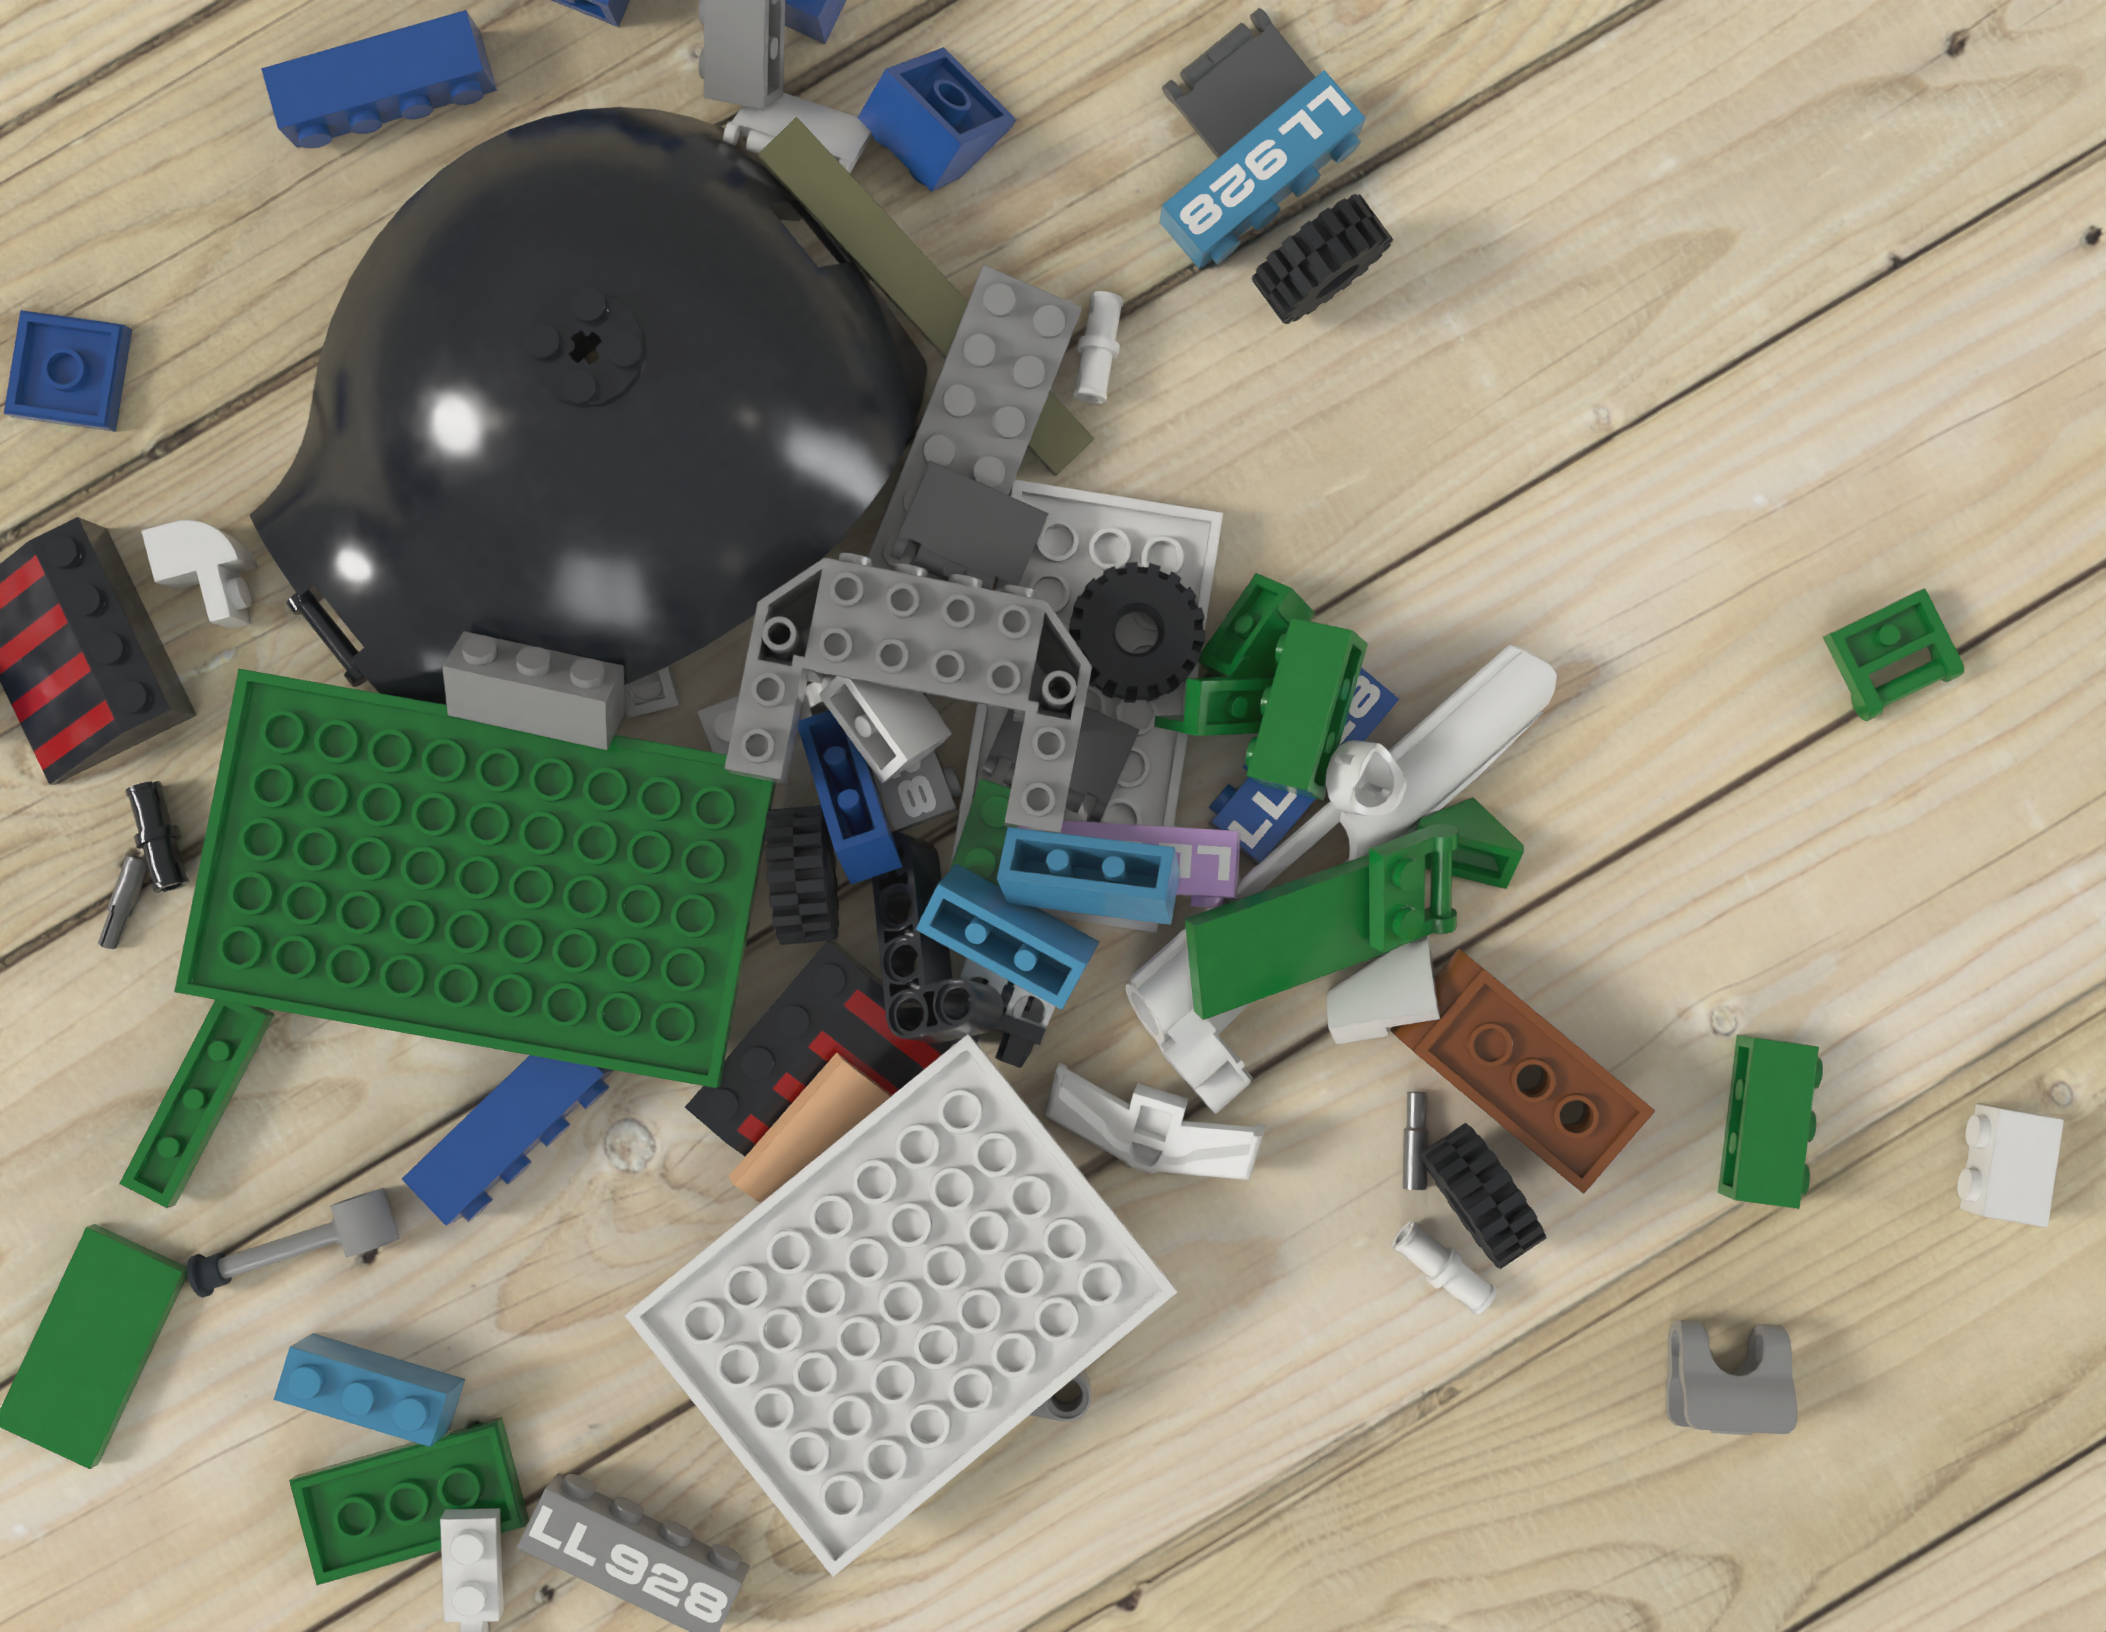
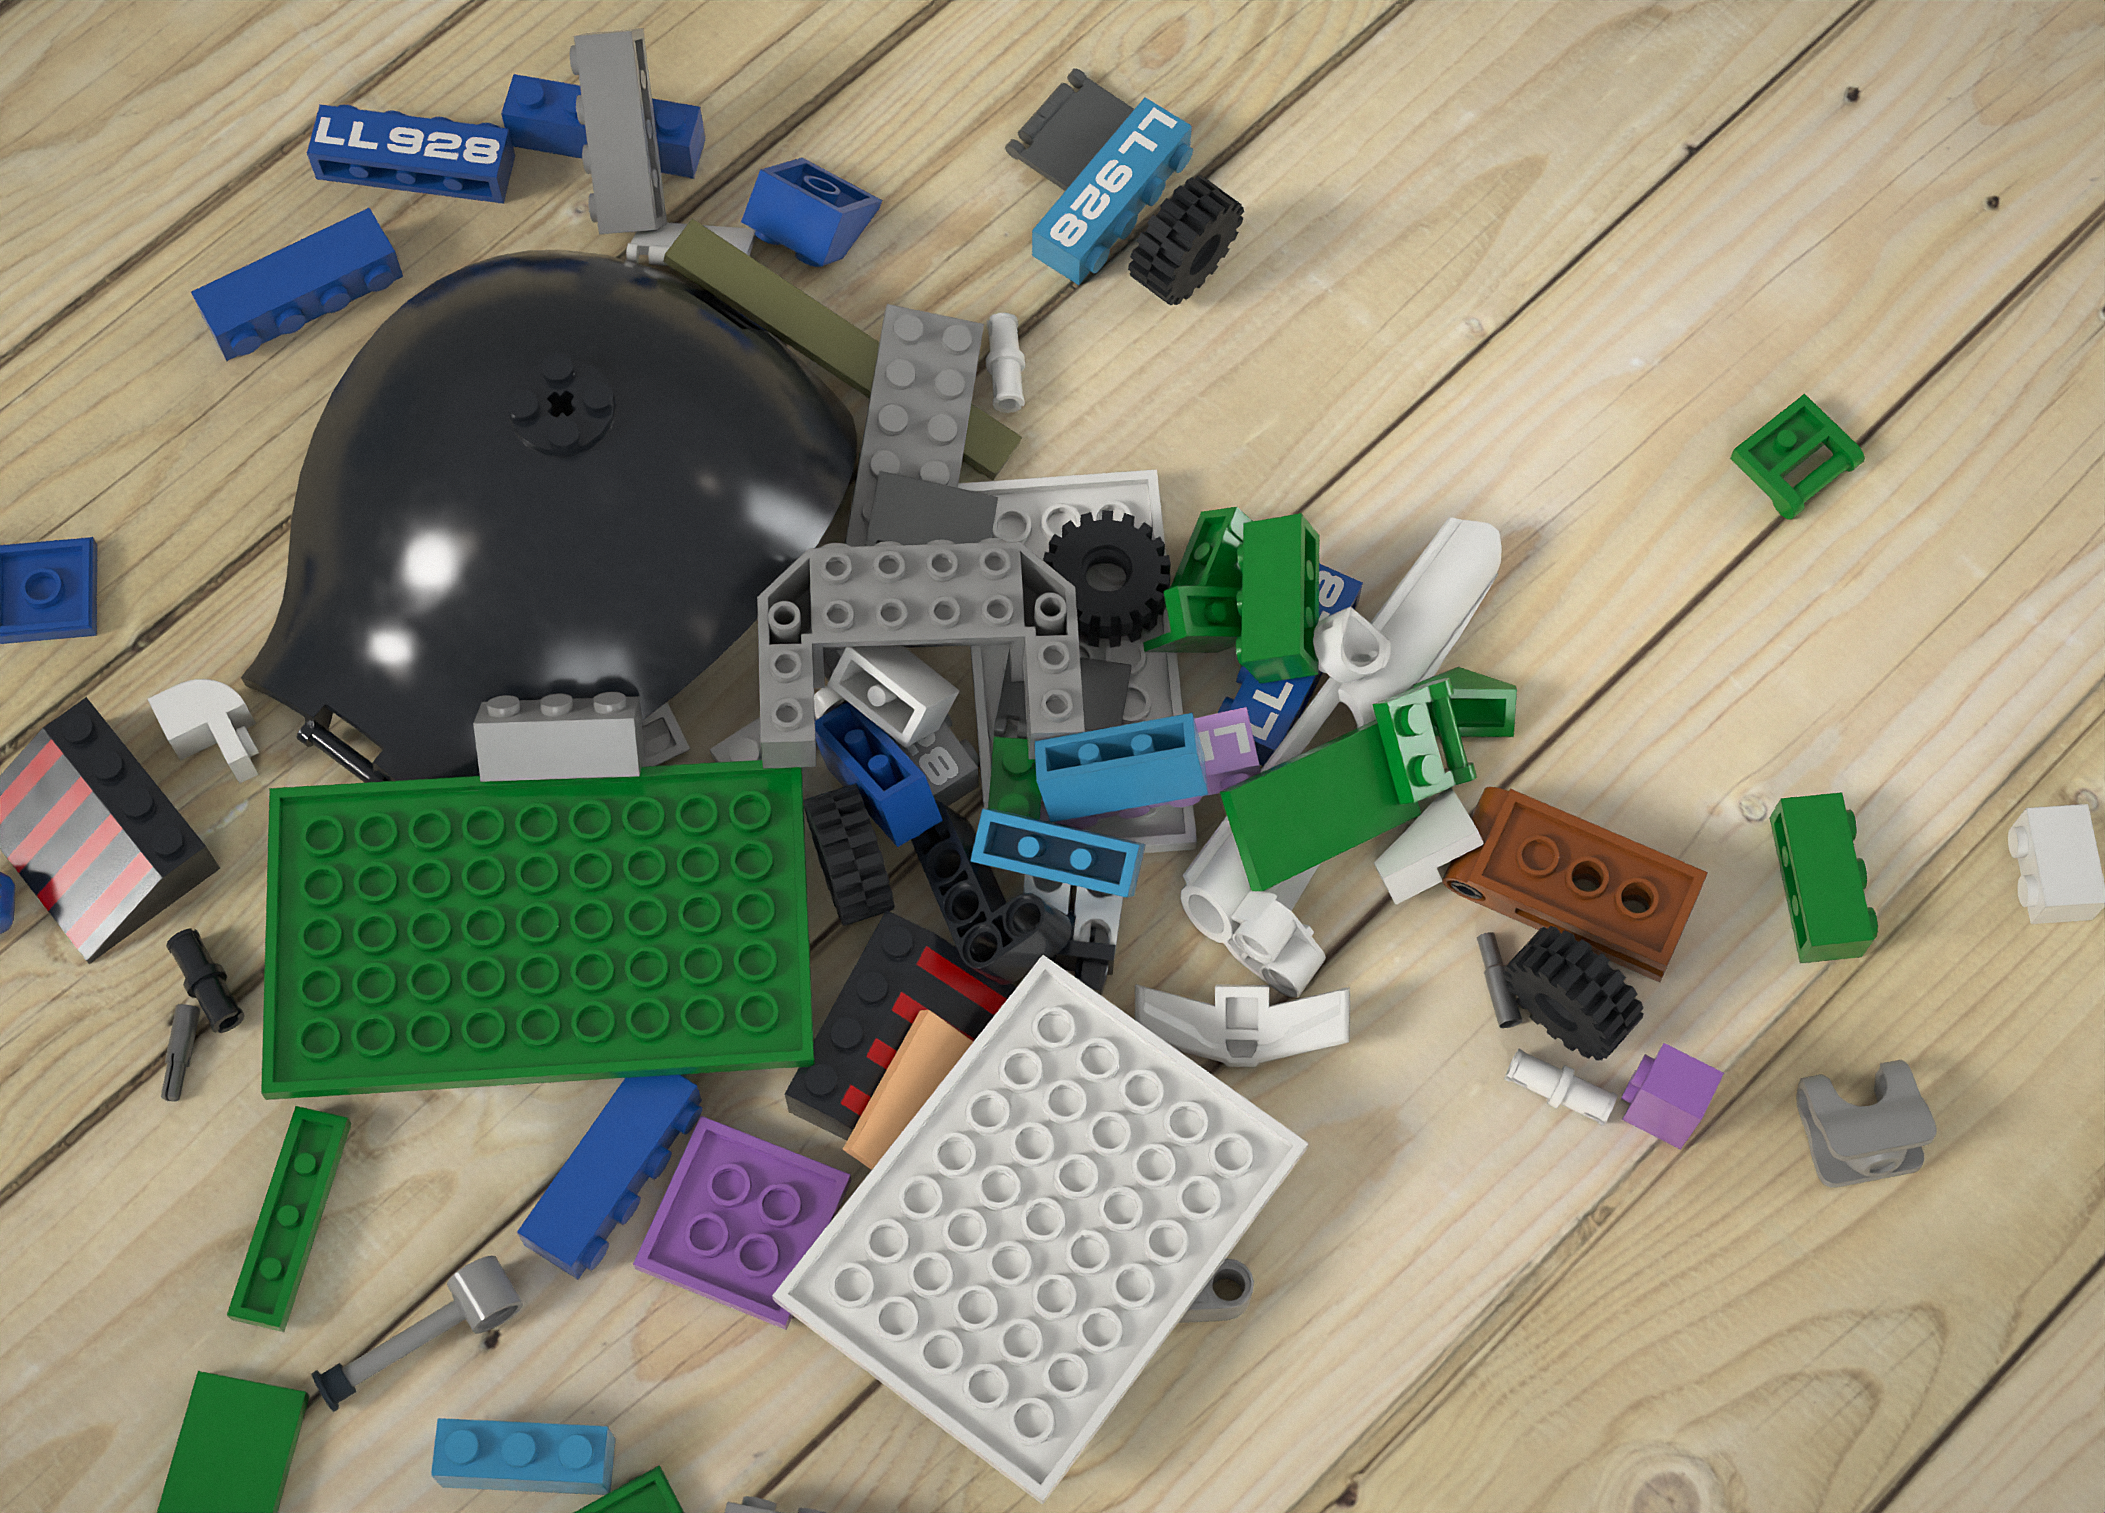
camera: 15 degrees left, 20 degrees down
none -> medium lavender plate [633,1116,852,1330]
none -> medium lavender piece [1621,1043,1724,1150]

